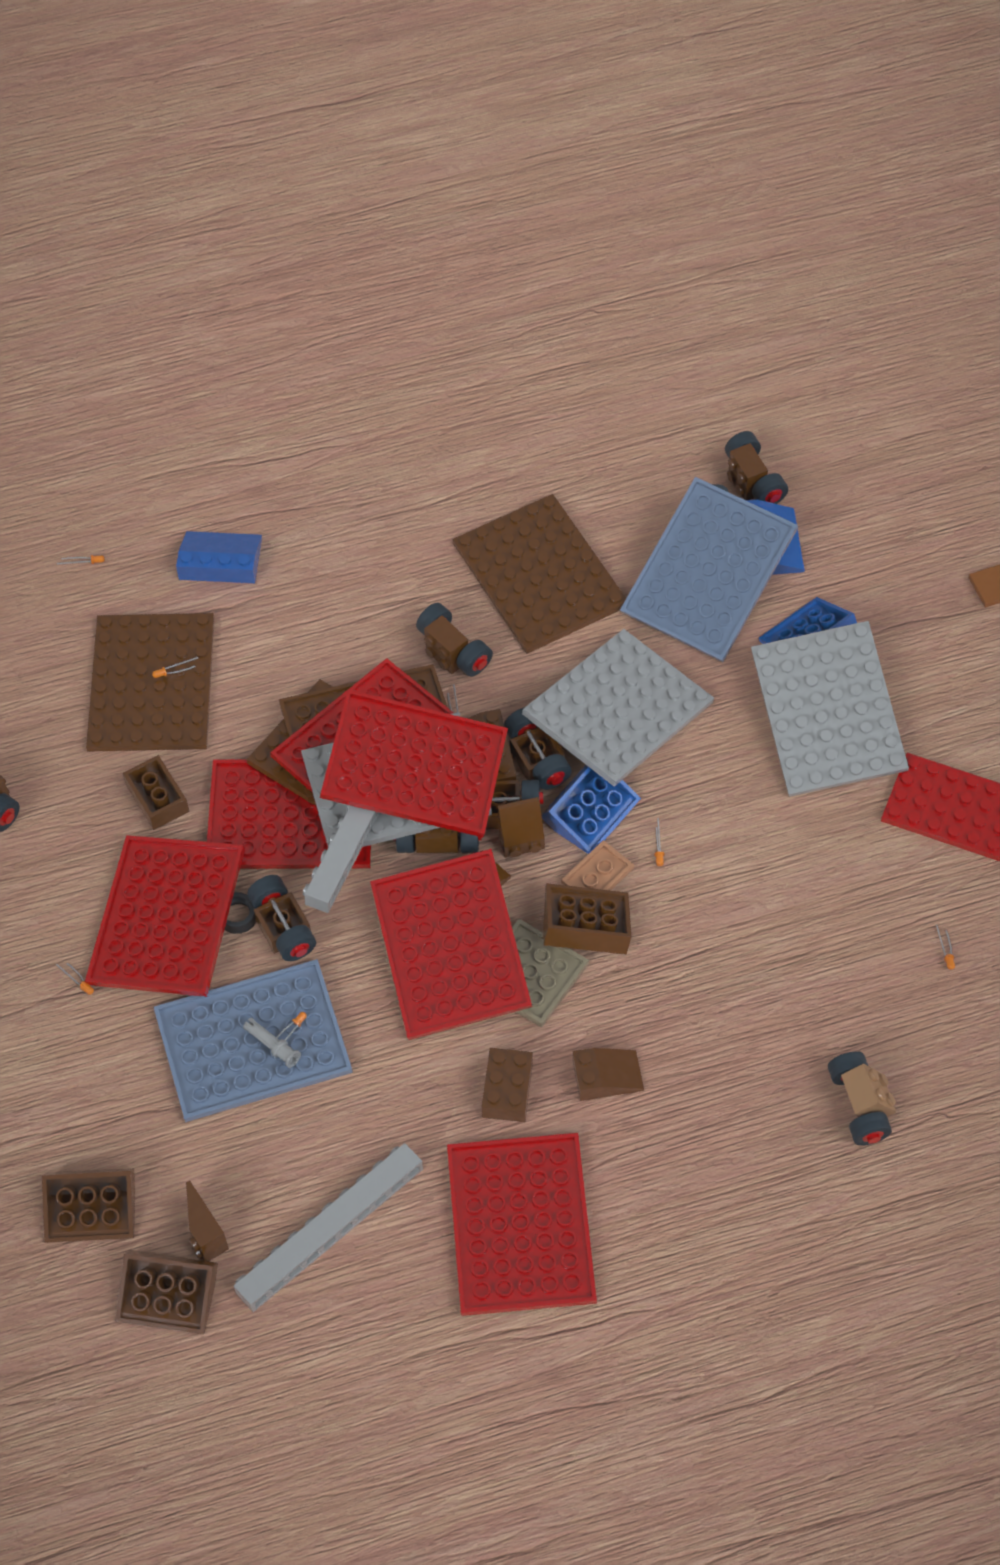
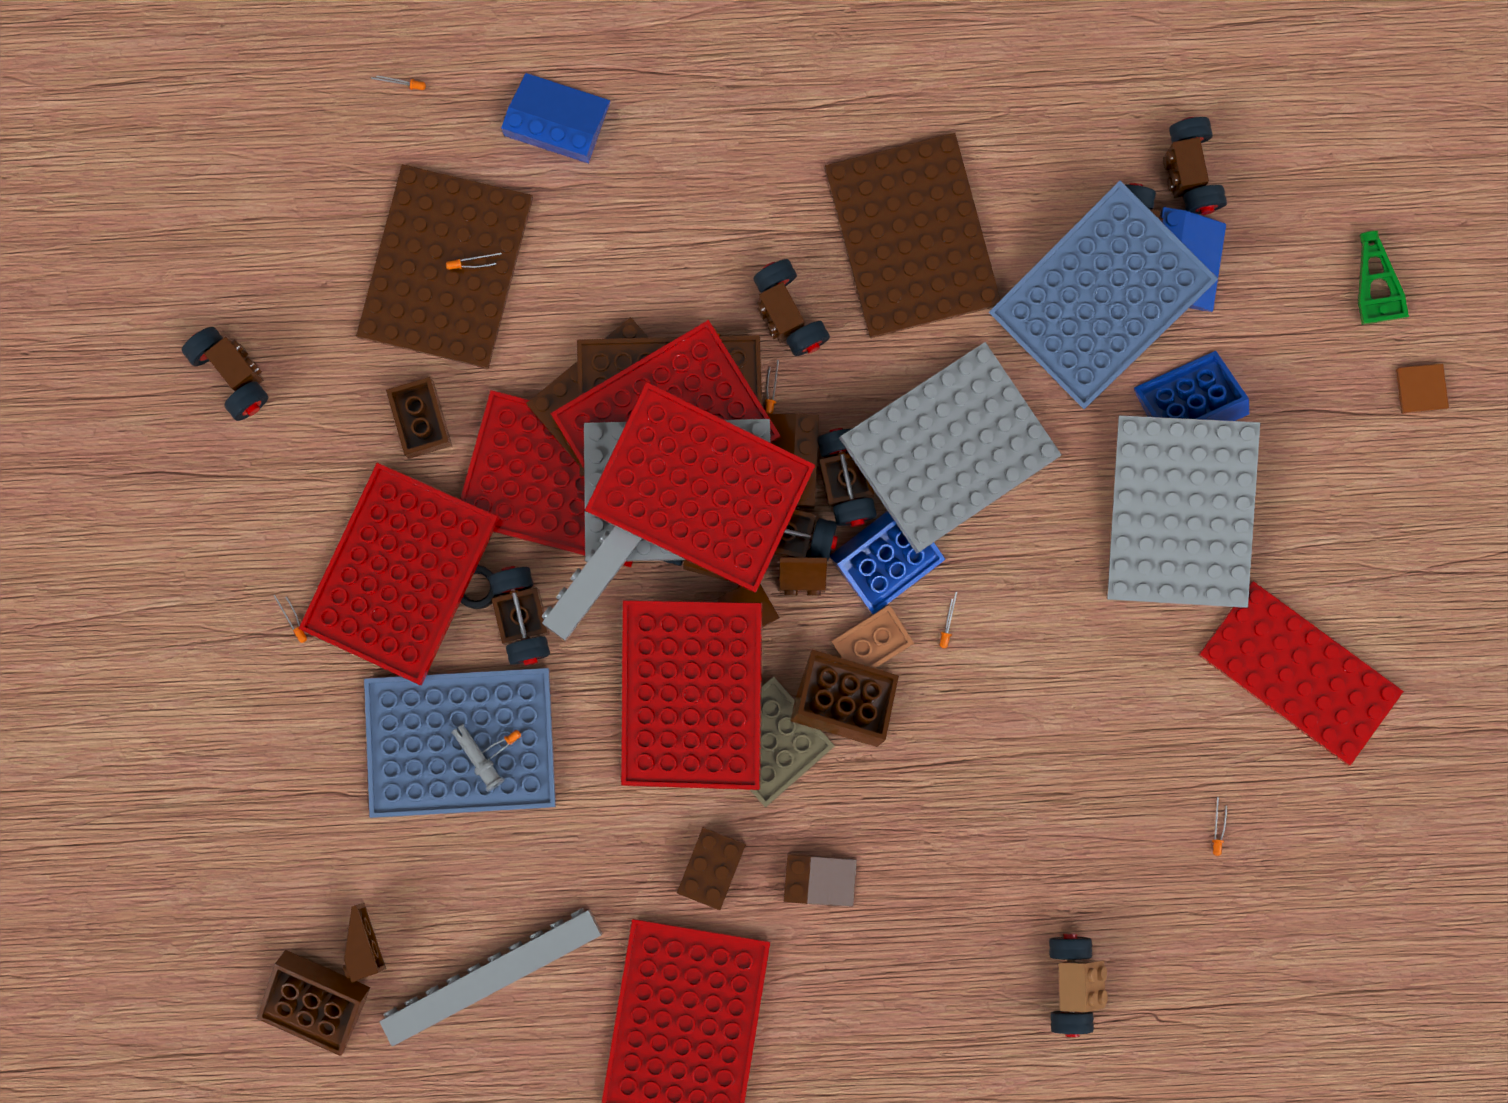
camera: 15 degrees right, 25 degrees up
reddish brown slope [42,1168,135,1243] -> none
none -> green plate [1358,231,1409,325]

